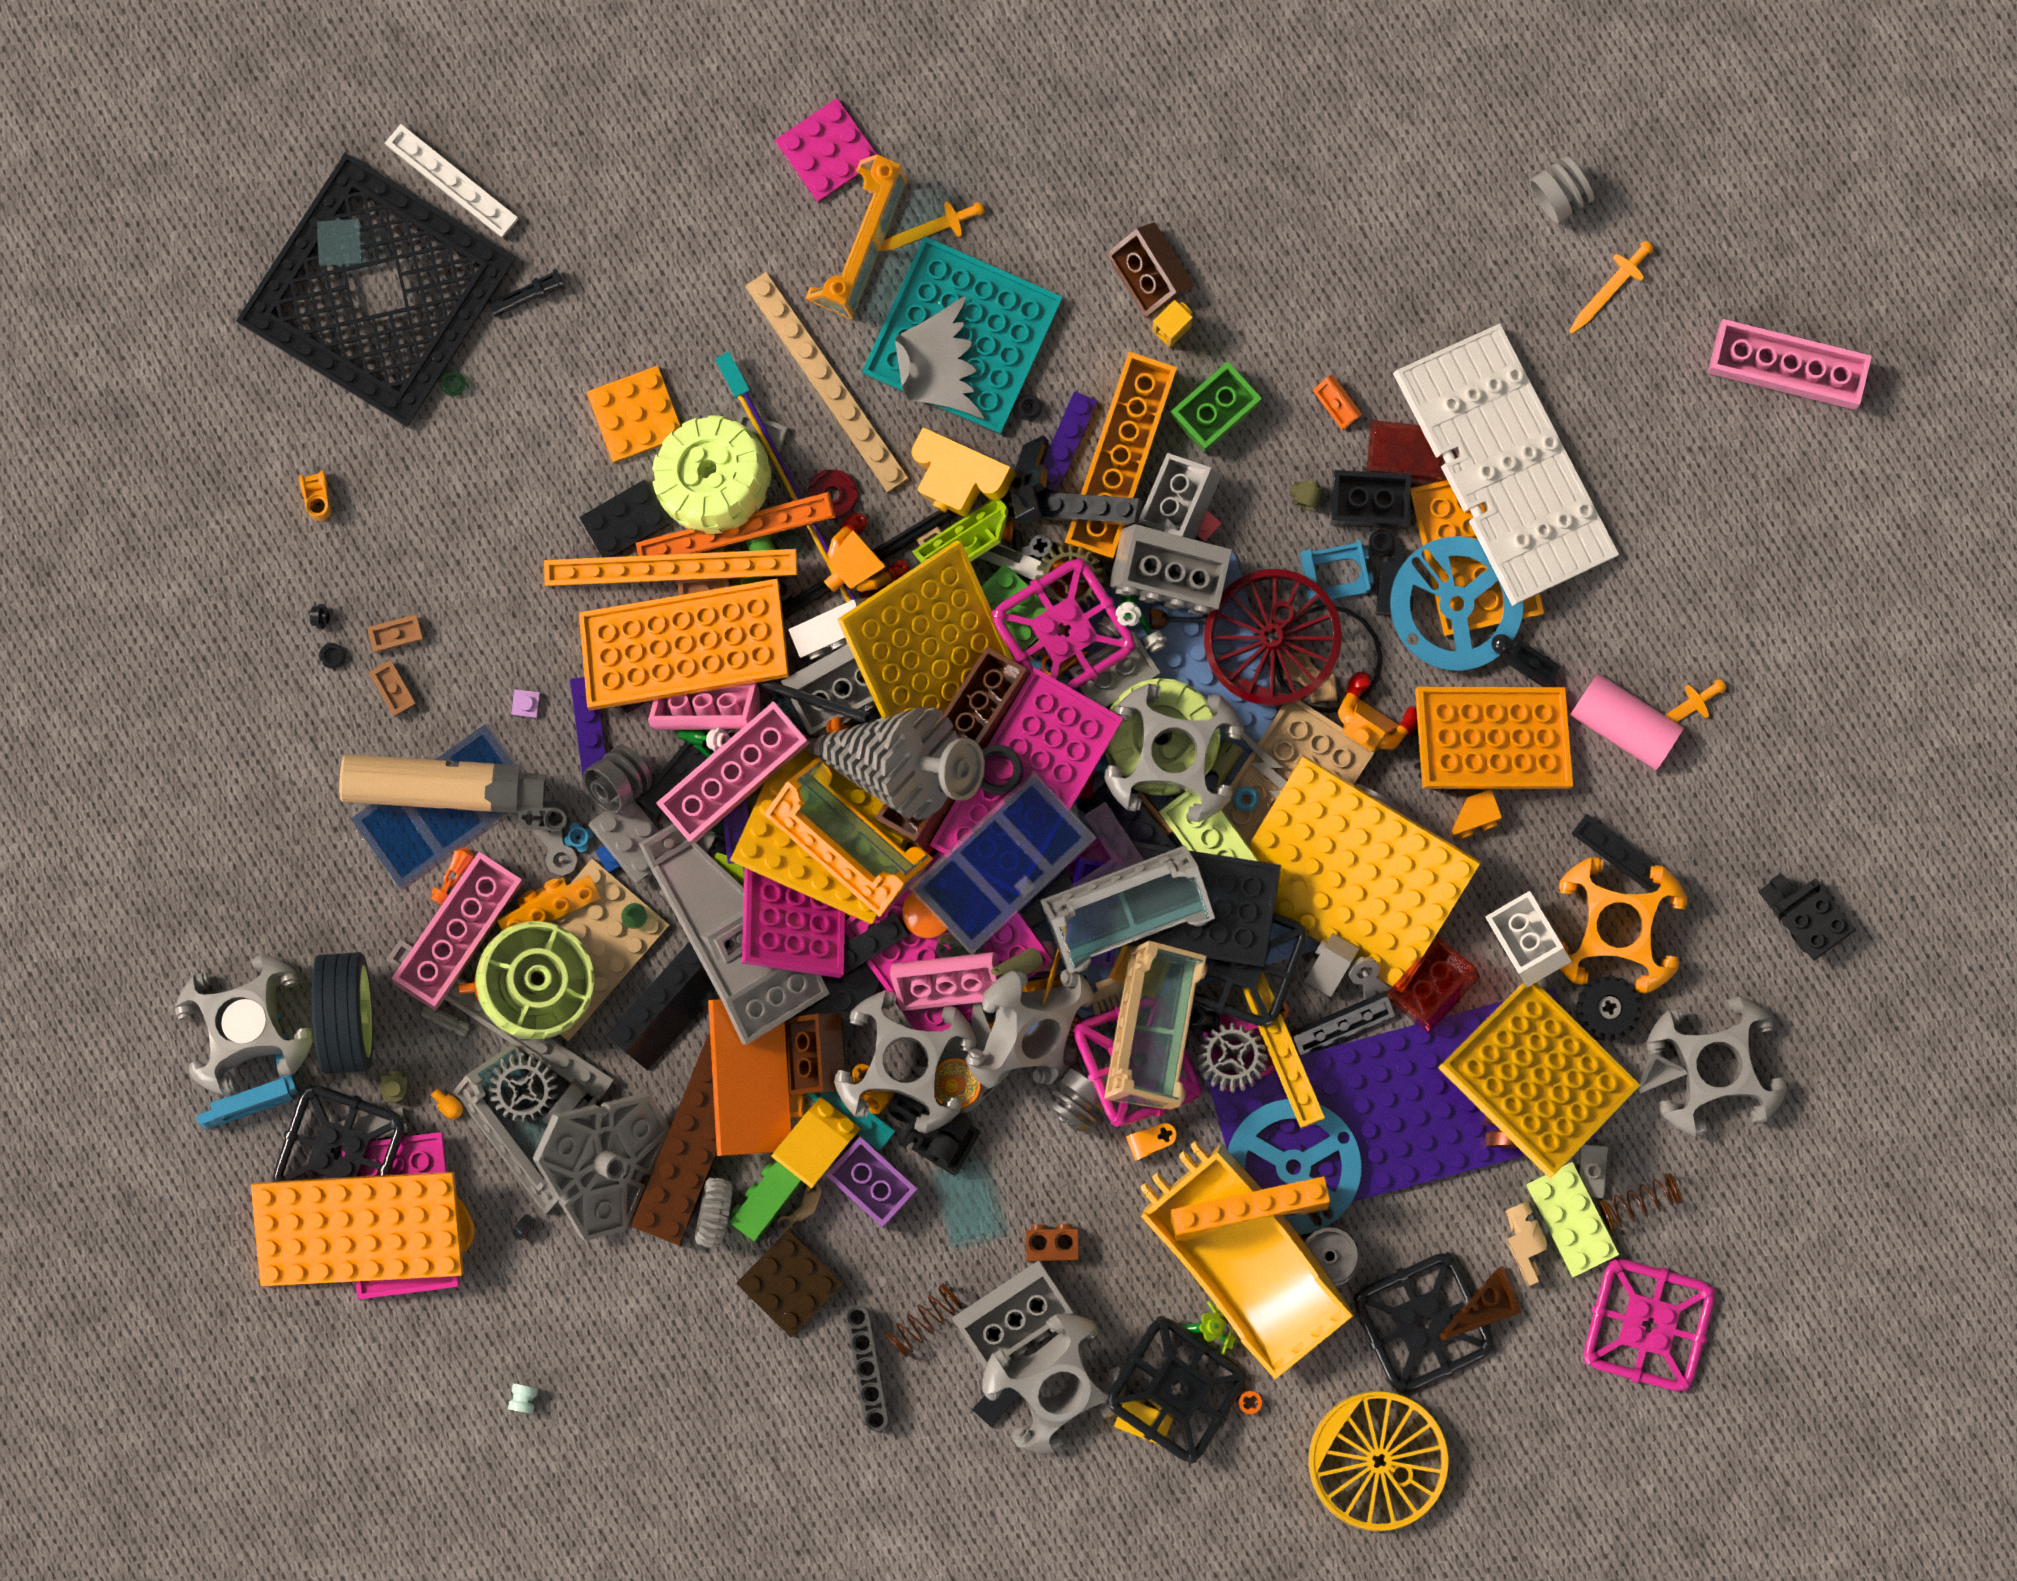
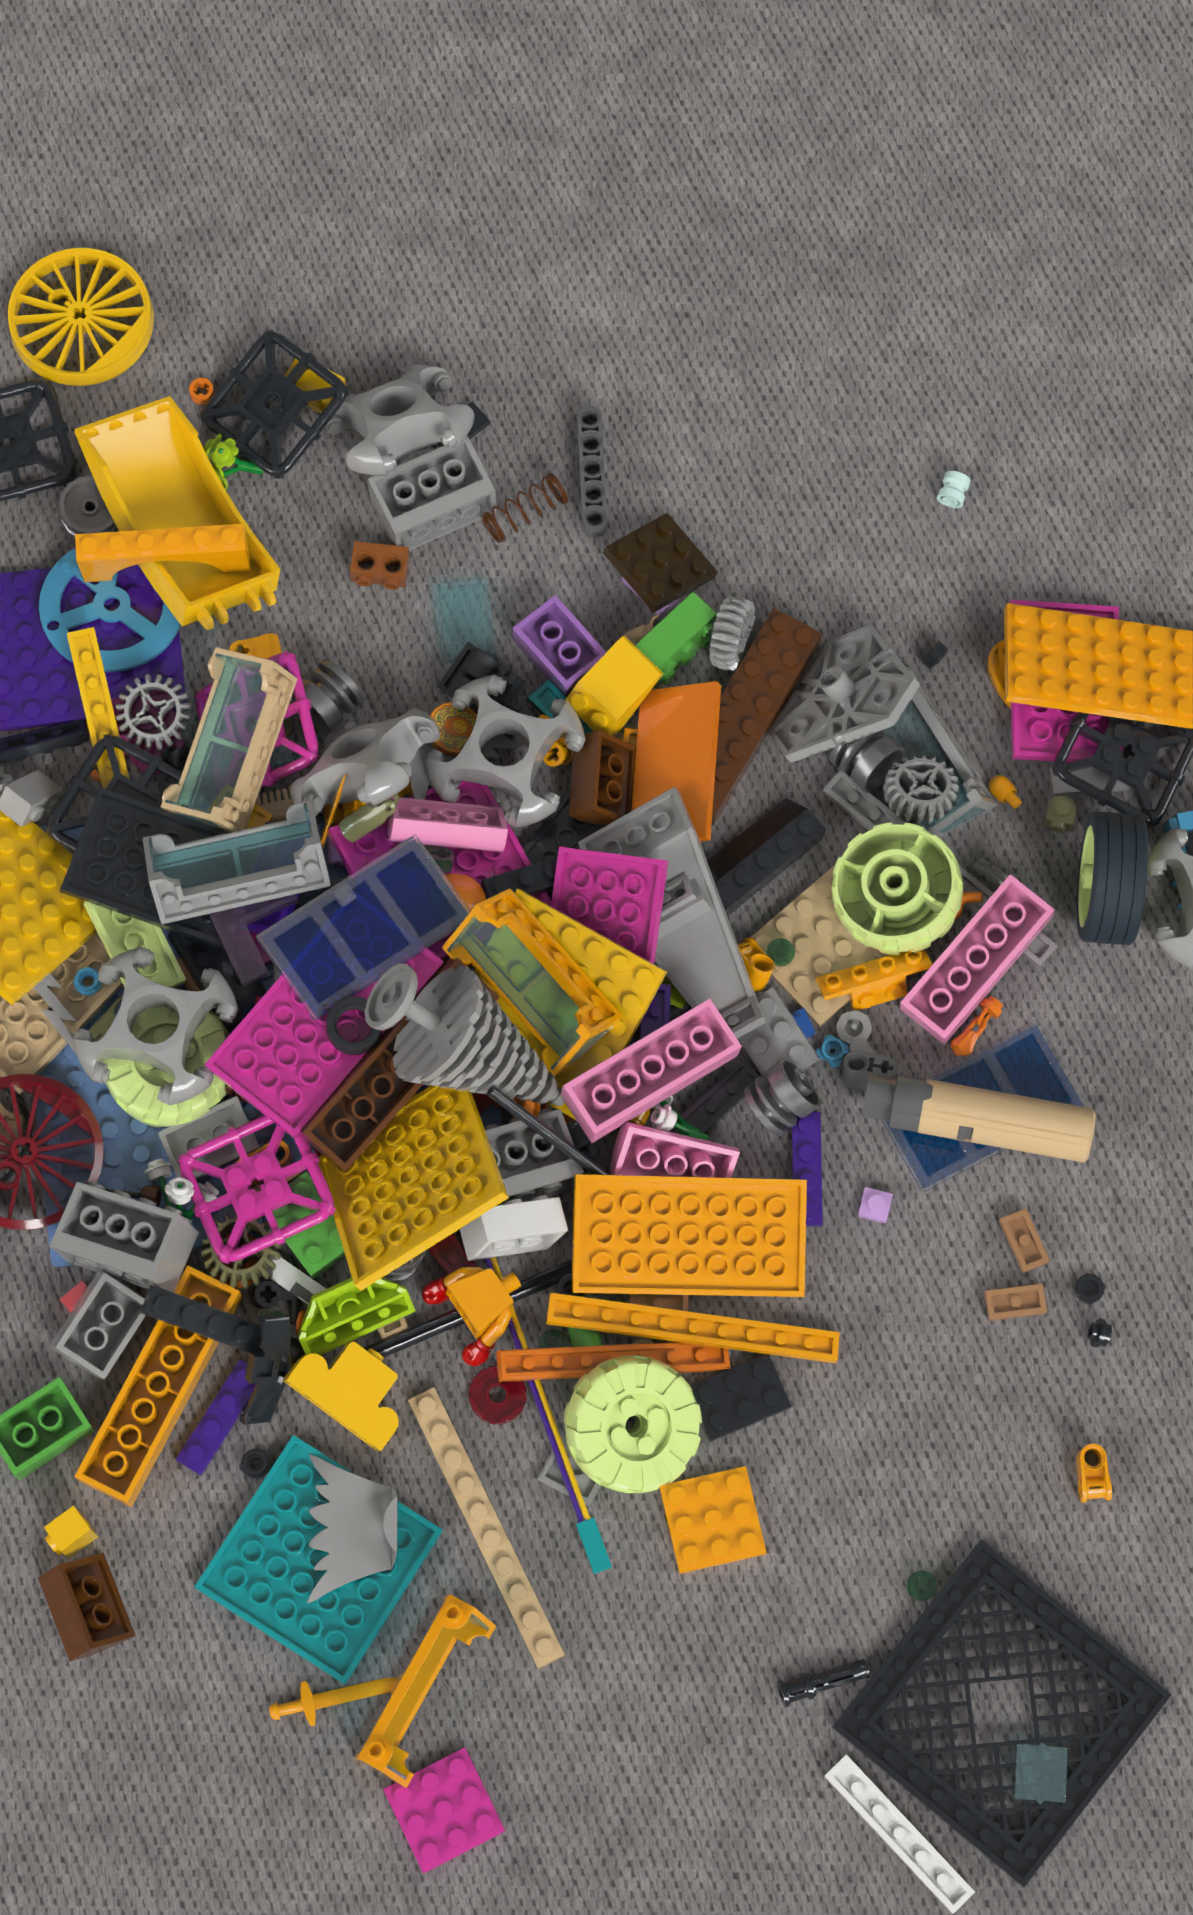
camera: 175 degrees left, 10 degrees down
none -> light orange piece [737,937,775,991]

